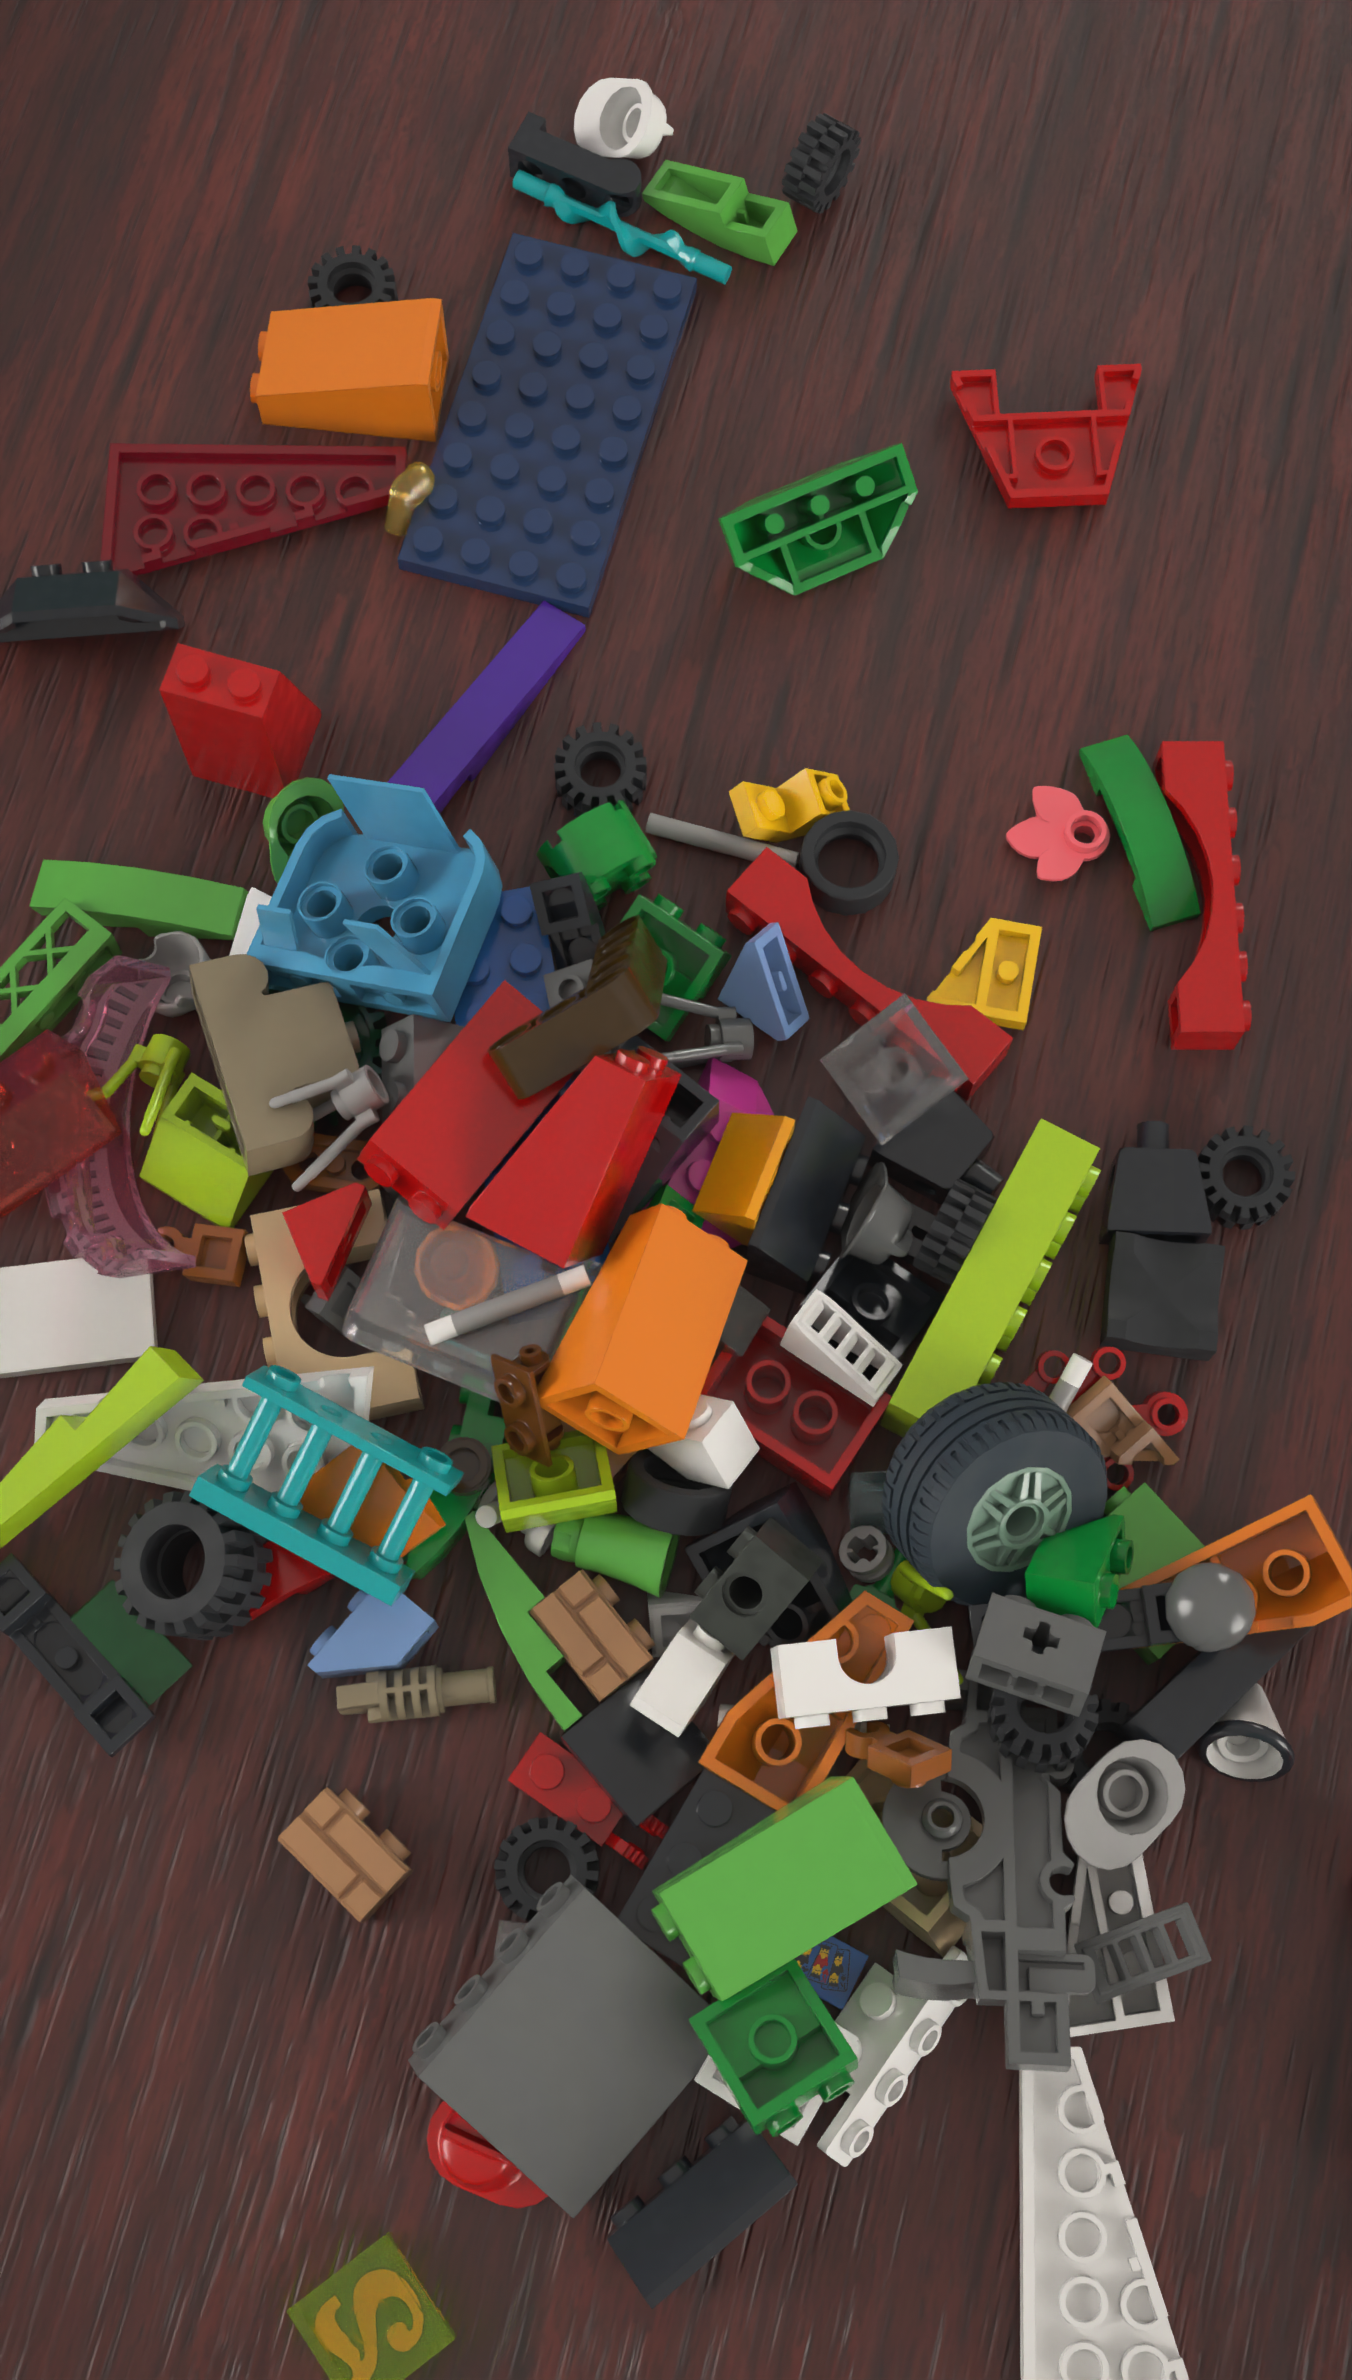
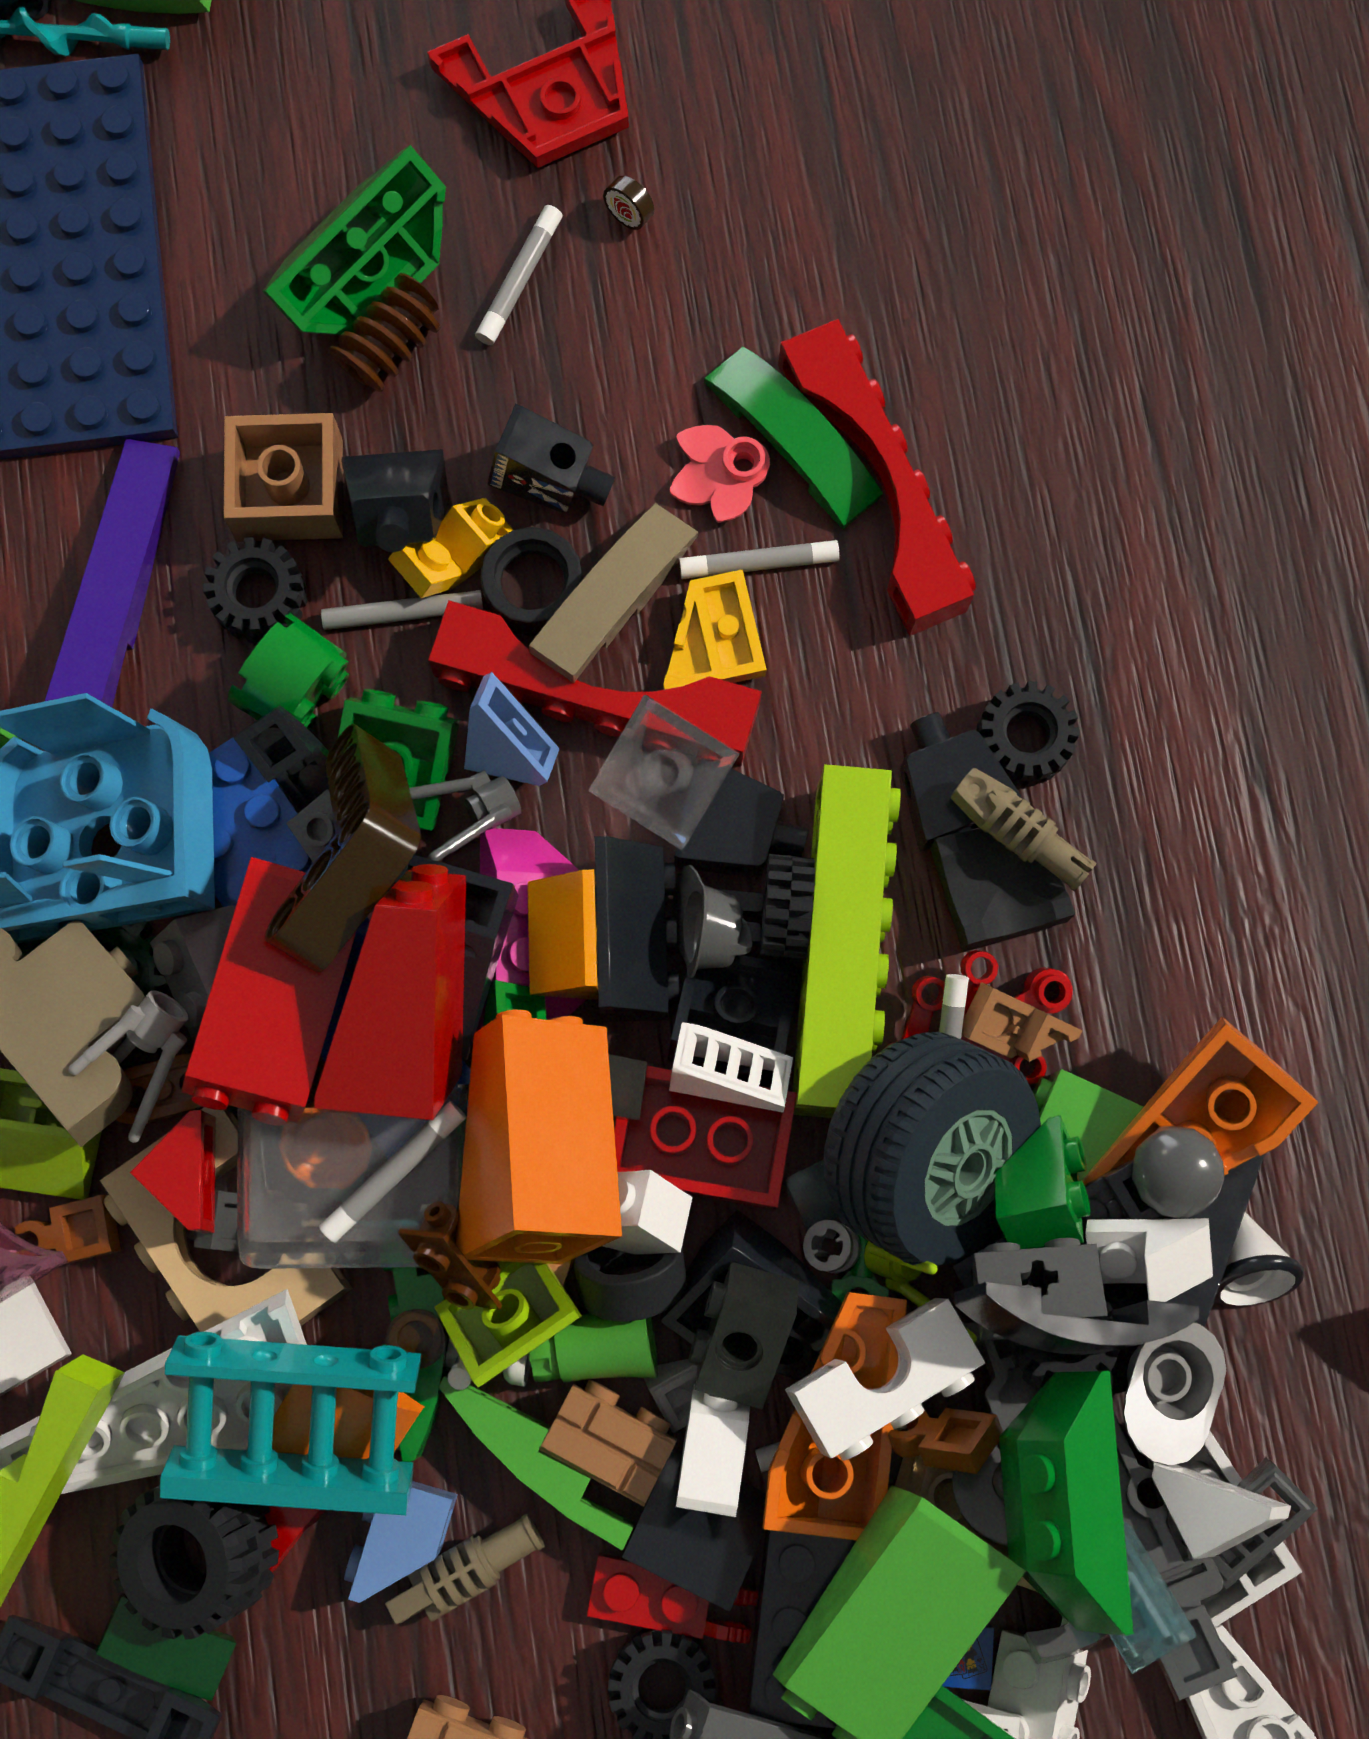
camera: 25 degrees left, 5 degrees up
none -> medium nougat brick [224,413,343,542]
none -> reddish brown piece [328,273,441,392]
none -> black torso [341,449,449,552]
none -> light grey bar [475,205,563,345]
none -> black torso [487,403,616,512]
none -> dark tan slope [529,503,698,683]
none -> dark brown tile [603,176,654,230]
none -> light grey bar [679,540,839,579]
none -> dark tan hinge [951,768,1096,891]
none -> black slope [954,1282,1199,1355]
none -> green wedge [999,1371,1134,1636]
none -> white slope [1086,1218,1213,1302]
none -> clear light blue slope [1109,1522,1196,1674]
none -> white slope [1151,1464,1291,1559]

